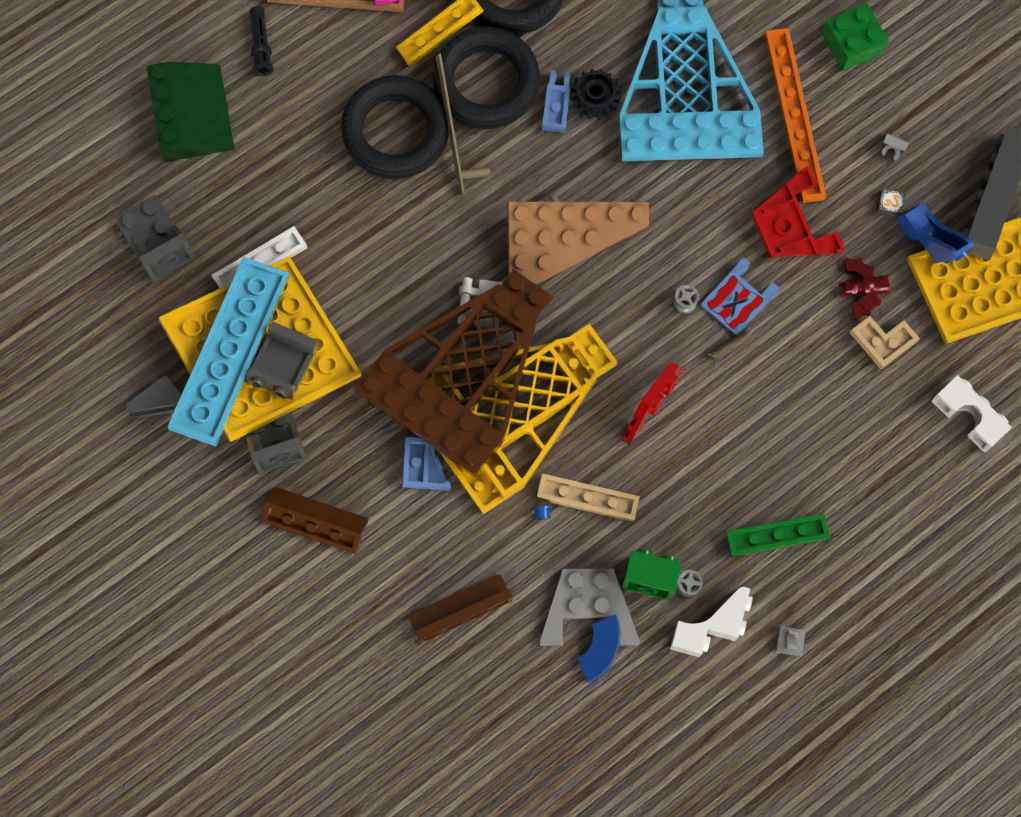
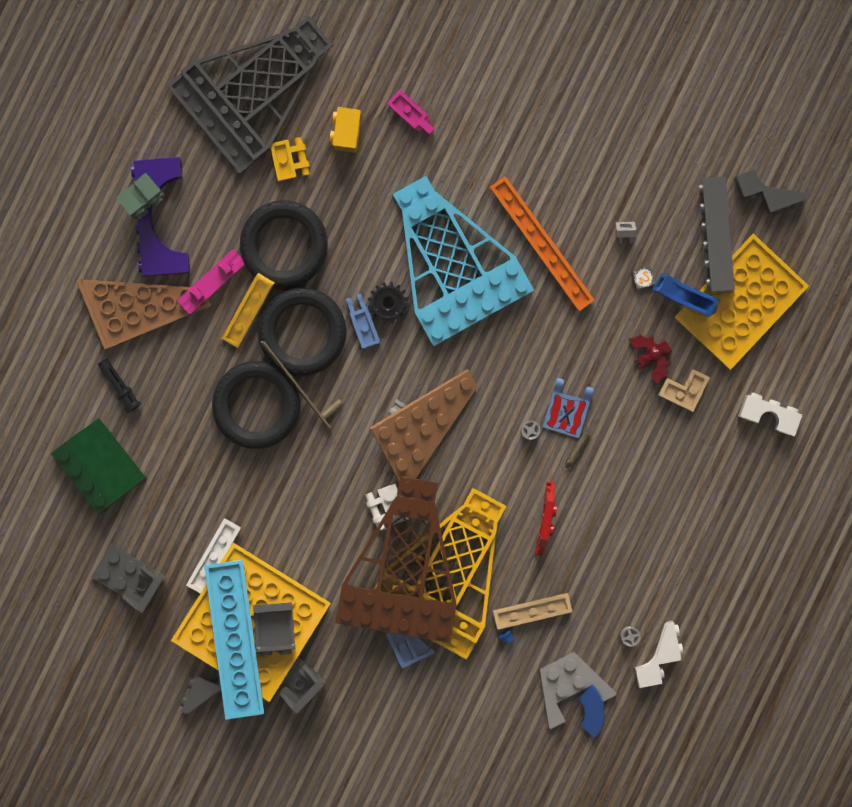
camera: 25 degrees left, 15 degrees up
reddish brown panel [262,488,369,554] -> none
reddish brown panel [409,574,513,644] -> none
green brick [621,549,682,601] -> none
green plate [725,513,830,558] -> none
red wing [751,165,845,258] -> none
light grey tile [775,626,806,657] -> none
green brick [821,3,889,71] -> none

